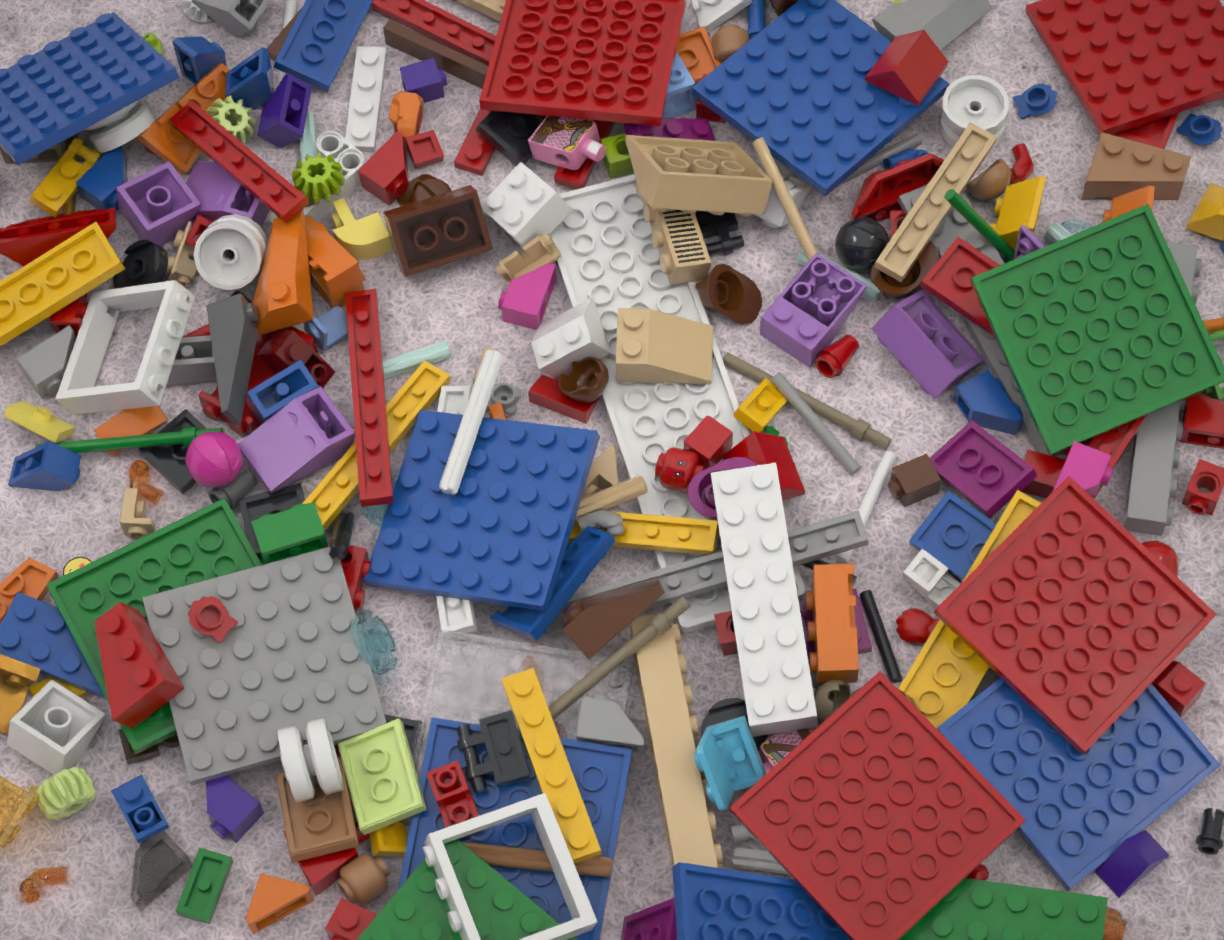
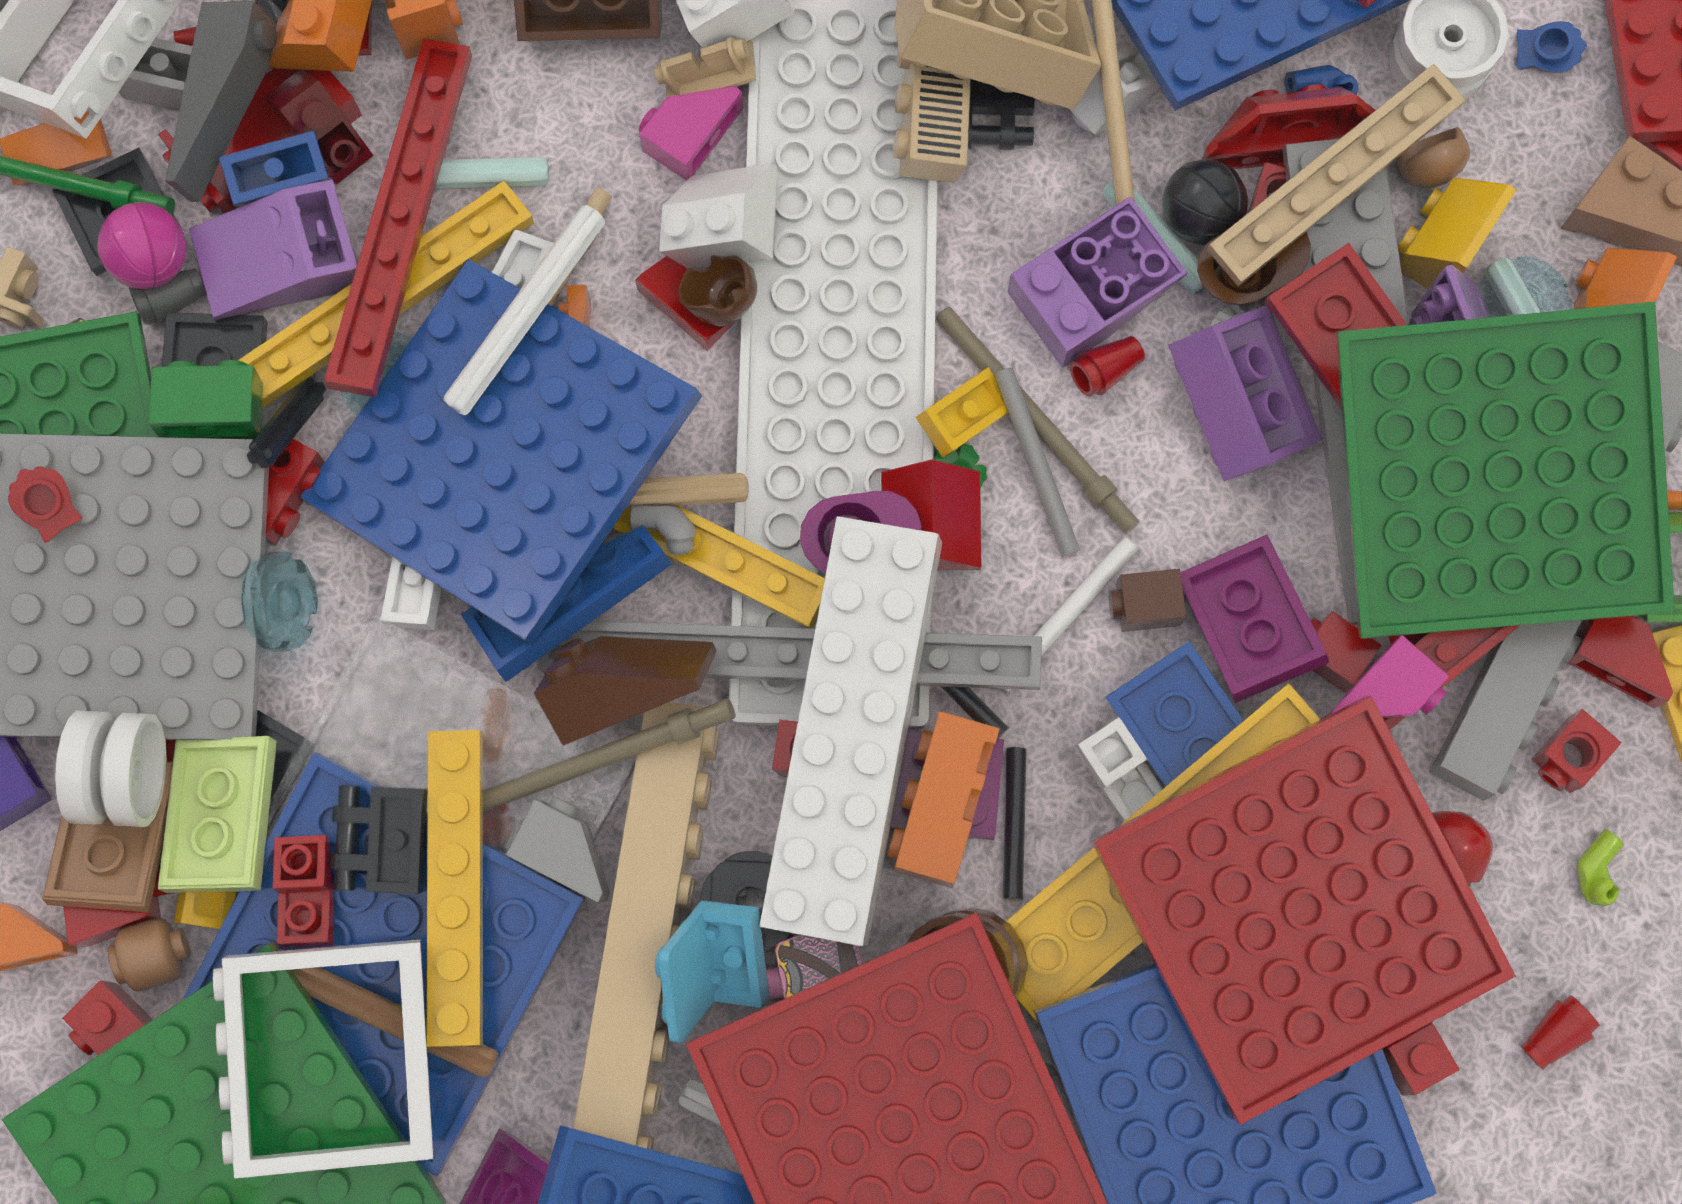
camera: 15 degrees right, 15 degrees up
clear orange arm [128,460,163,505] -> none
medium blue bracket [304,305,348,352] -> none
light grey plate [487,383,522,415] -> none
tan slope [582,445,618,498] -> none
tan slope [616,308,713,384] -> none
red head [655,447,705,493] -> none
red panel [684,416,733,469] -> none
reddish brown piece [695,264,762,324] -> none
dark tan hair [814,679,851,726] -> none
light grey bar [843,134,922,183] -> none
red animal [896,608,940,644] -> none
green bar [944,189,1015,262] -> none
blue slope [954,369,1023,435] -> none
red arm [1010,143,1034,184] -> none

